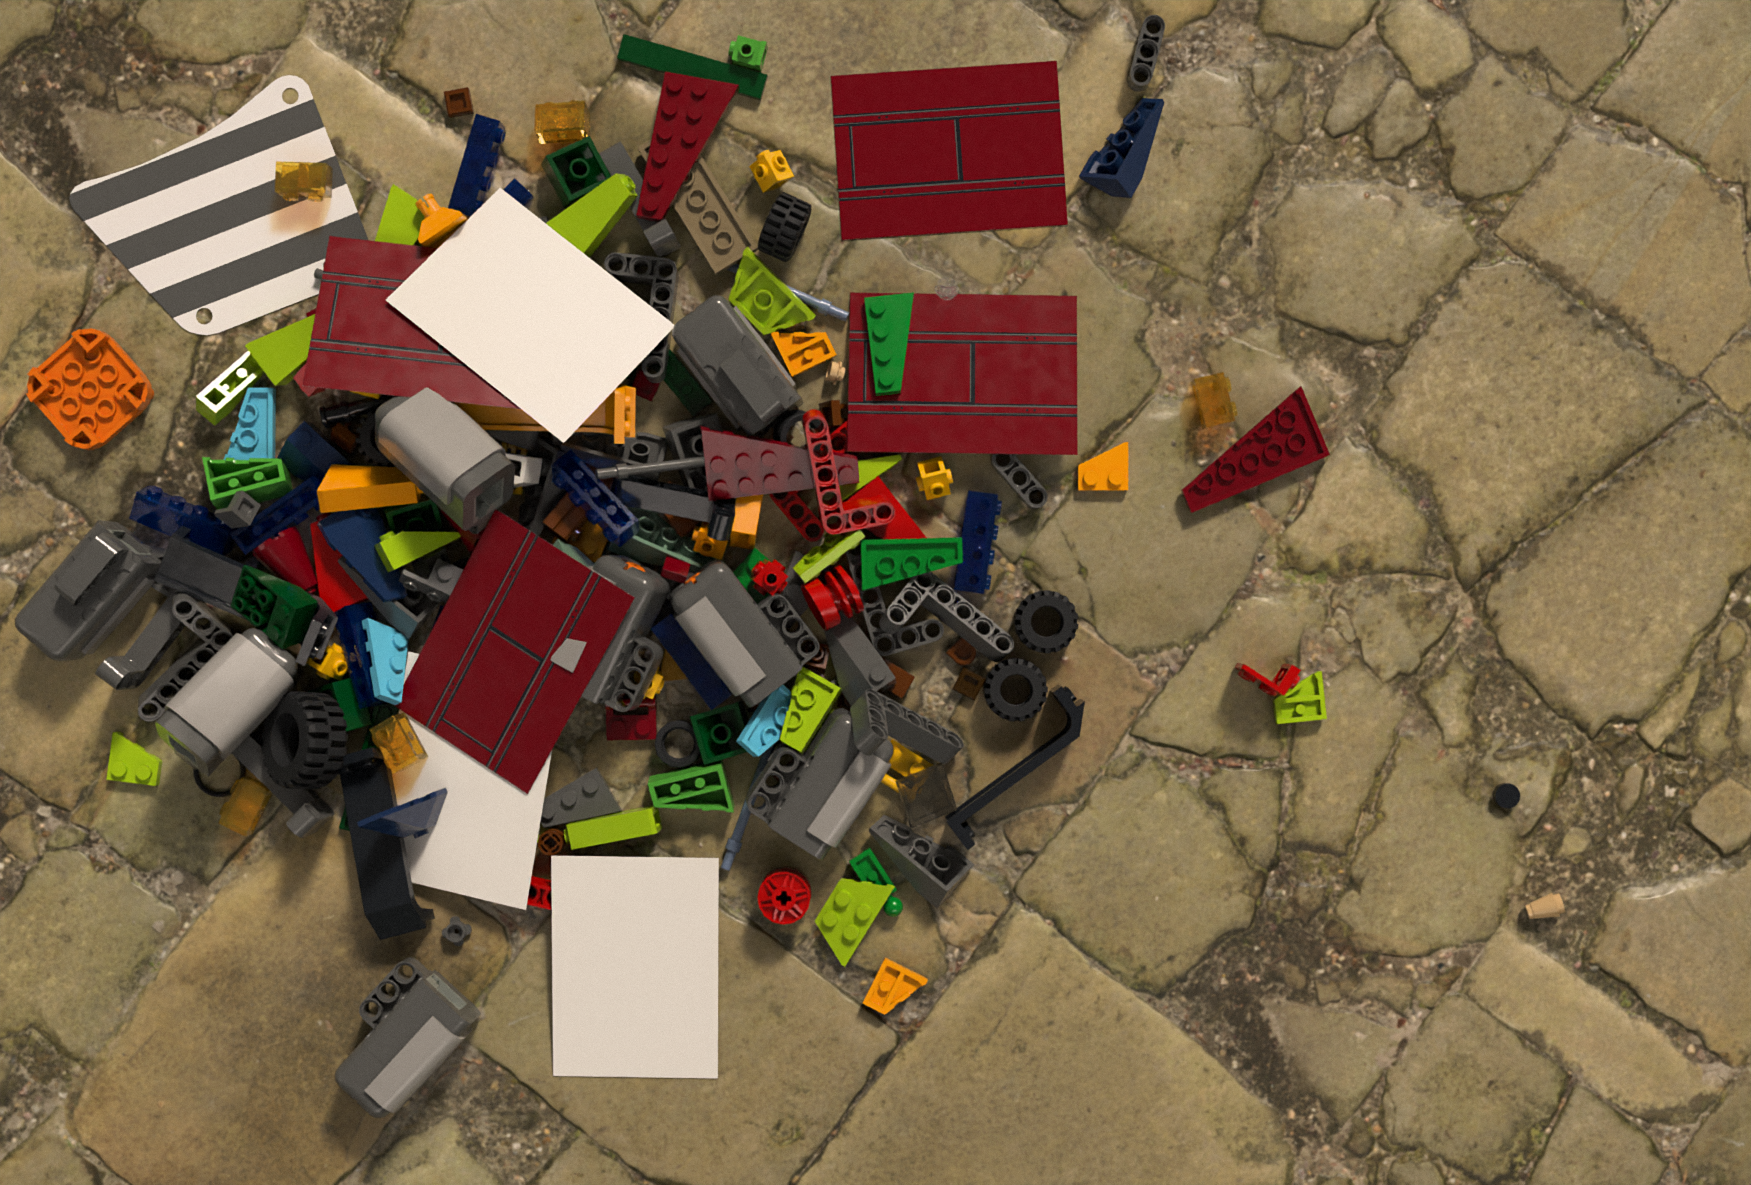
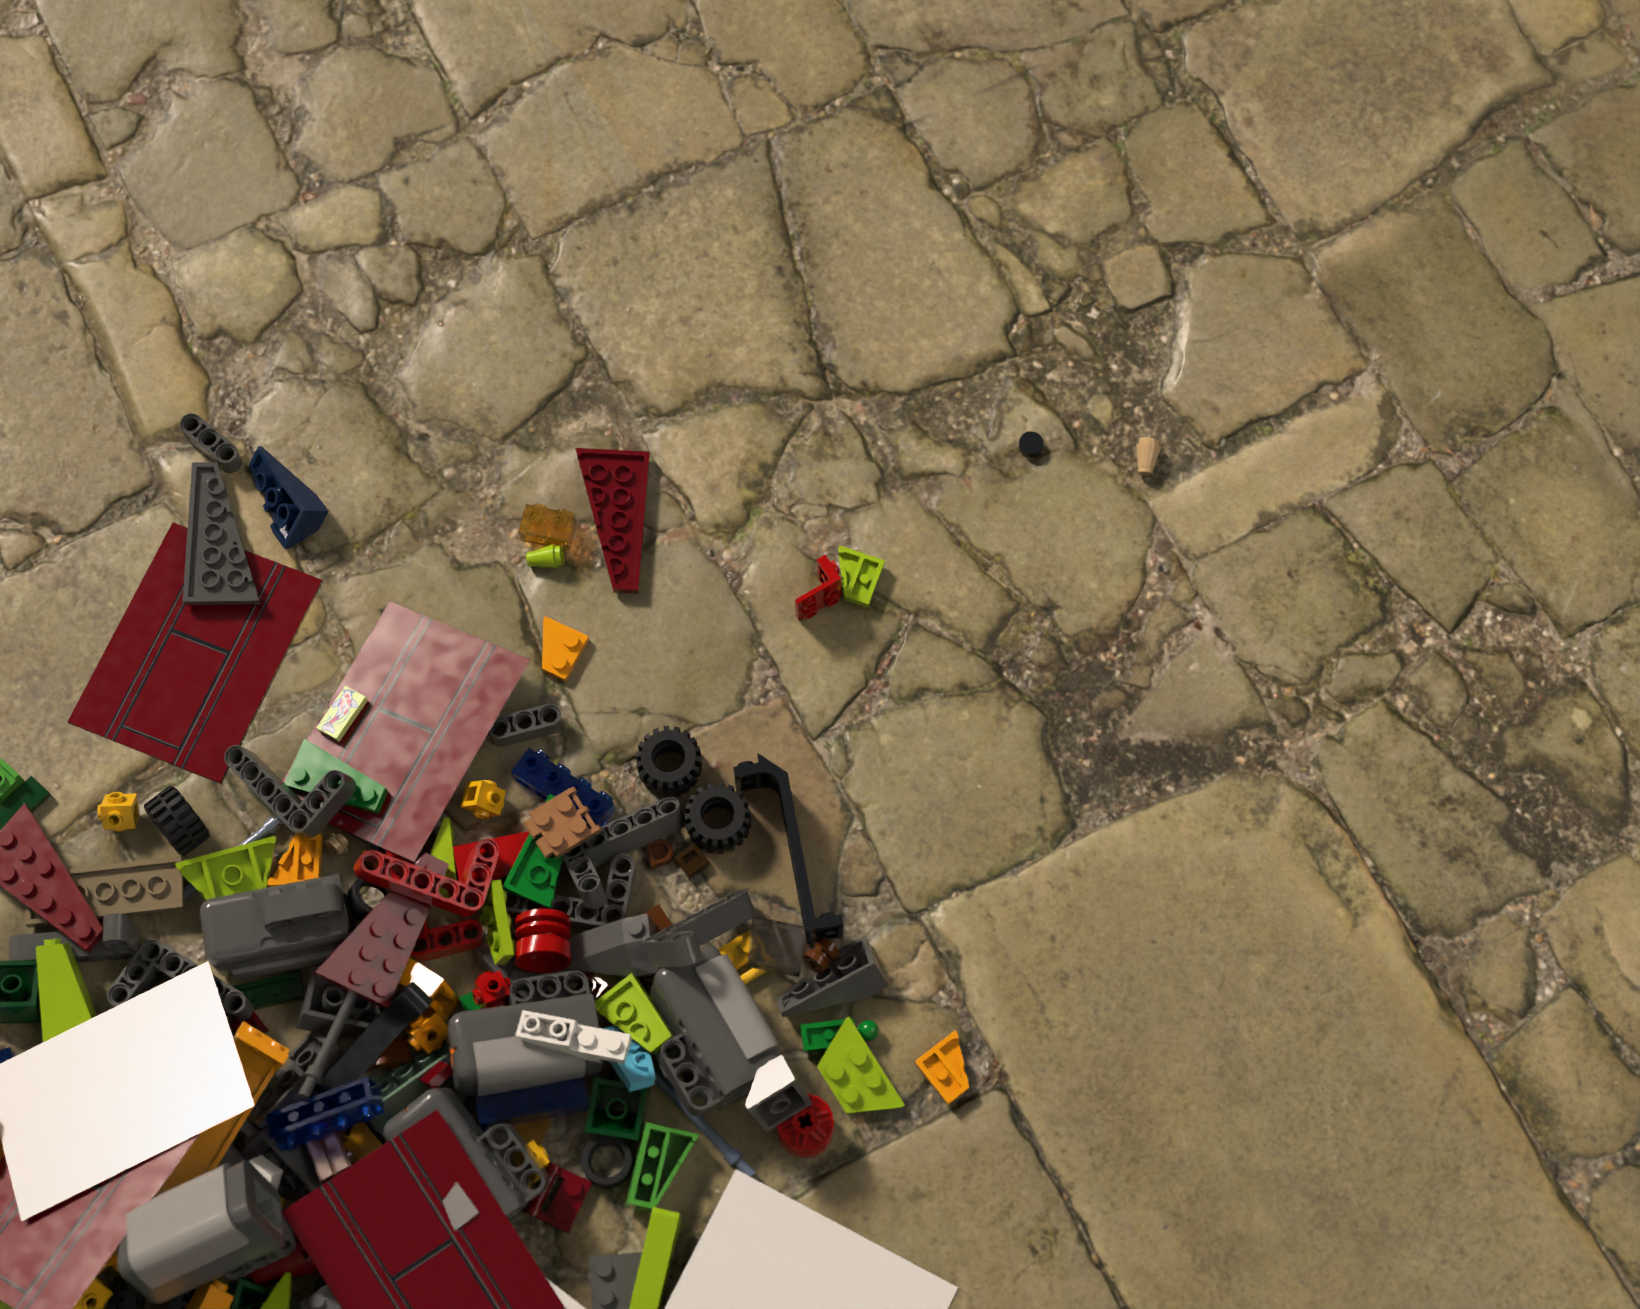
camera: 70 degrees left, 20 degrees down
none -> dark grey wing [183,462,261,605]
none -> dark grey beam [224,745,356,838]
none -> tile [316,686,368,742]
none -> white slope [515,1010,632,1064]
none -> medium nougat plate [523,787,602,859]
none -> lime cone [526,543,565,568]
none -> dark grey slope [745,1055,813,1132]
none -> reddish brown wheel [803,937,840,974]

